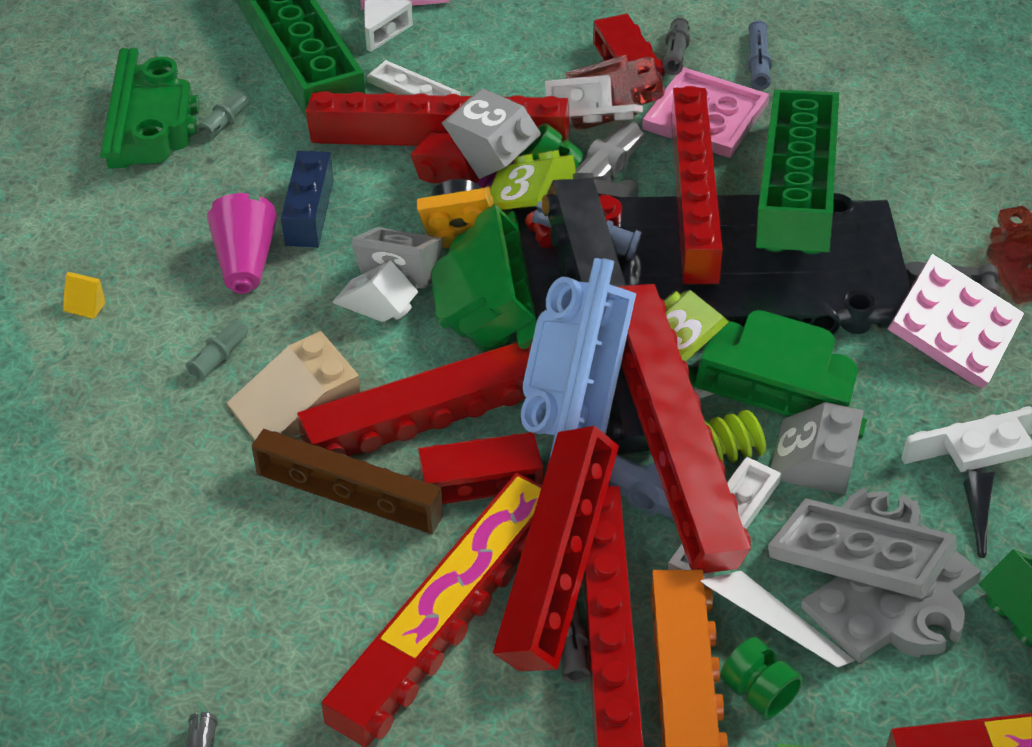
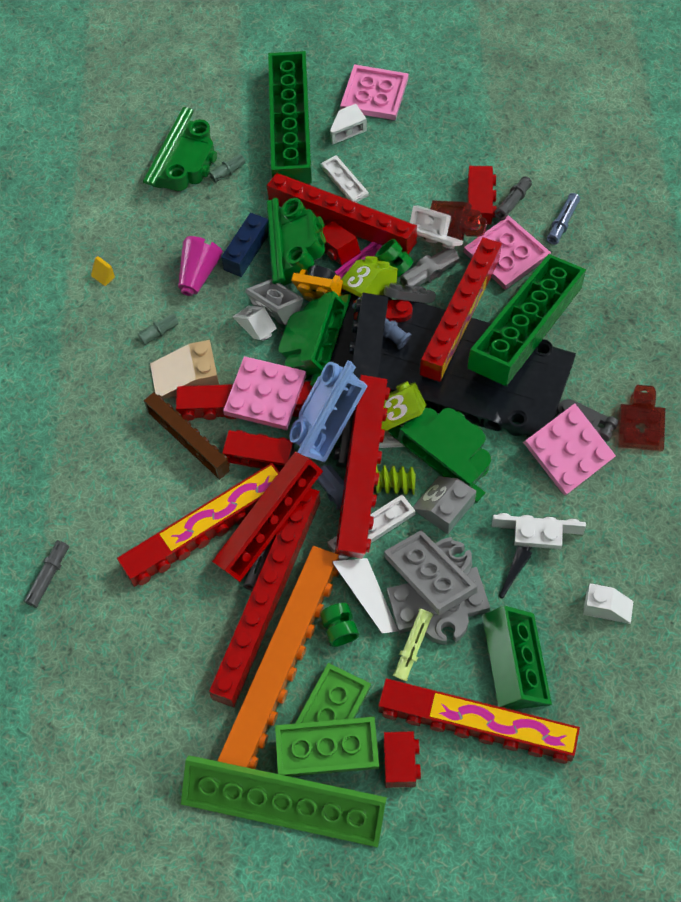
camera: 25 degrees right, 15 degrees up
light grey slope [442,88,541,179] -> none
none -> bright pink plate [223,356,306,430]
none -> green brick [267,198,326,286]
none -> yellowish green pin [392,608,434,682]

